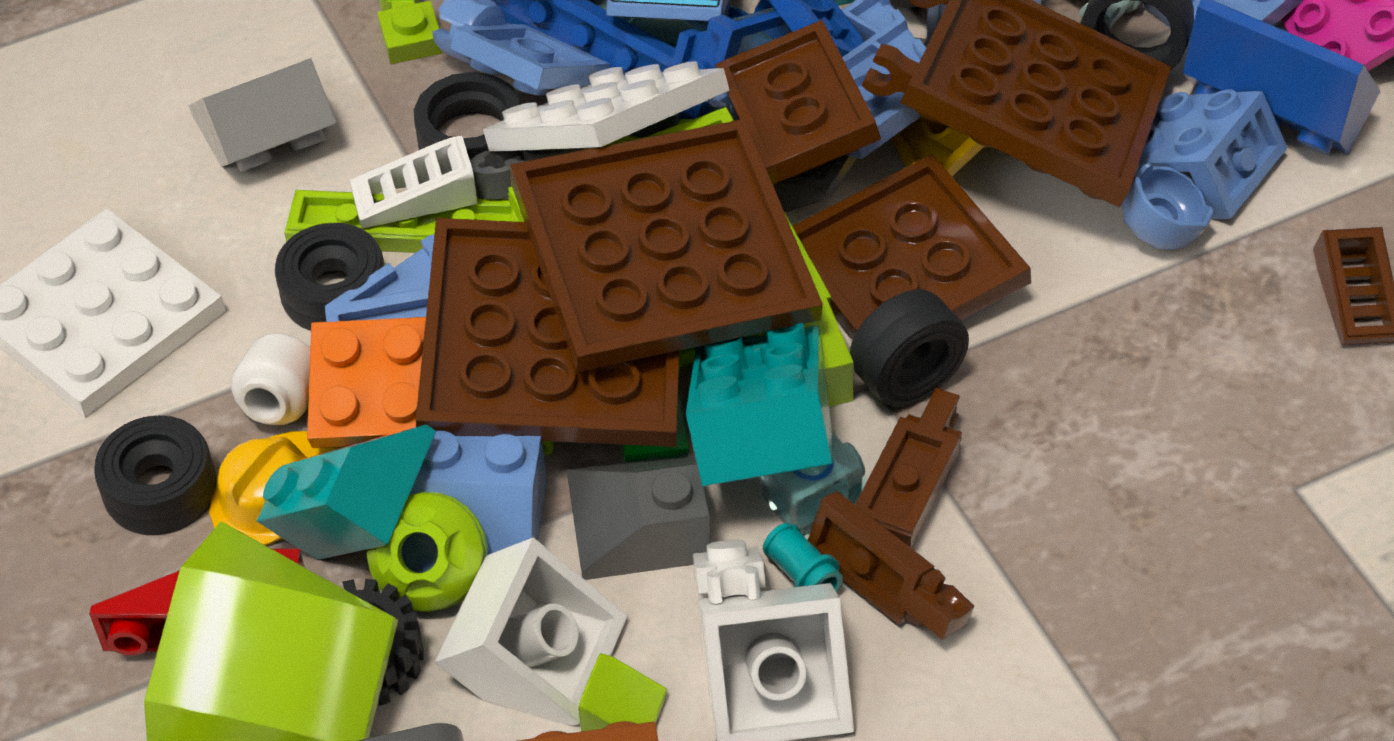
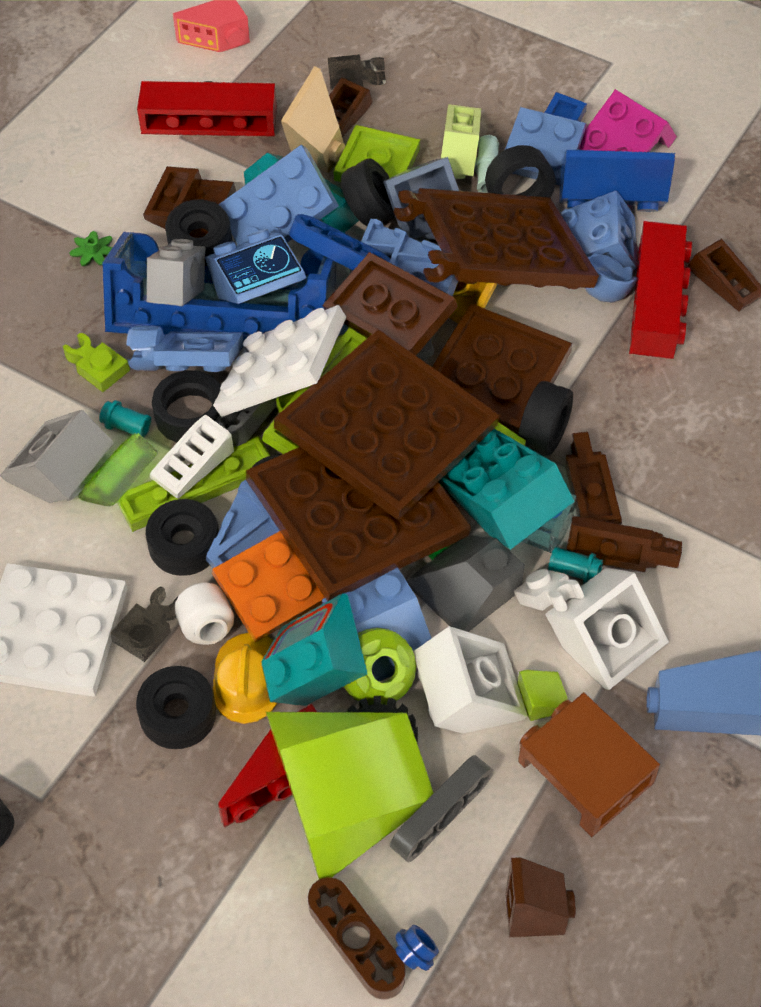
camera: 35 degrees left, 5 degrees up
none -> clear neon green slope [78,433,157,506]
none -> teal pin [99,400,152,439]
none -> clear smoke plate [110,586,178,662]
none -> red brick [629,221,692,359]

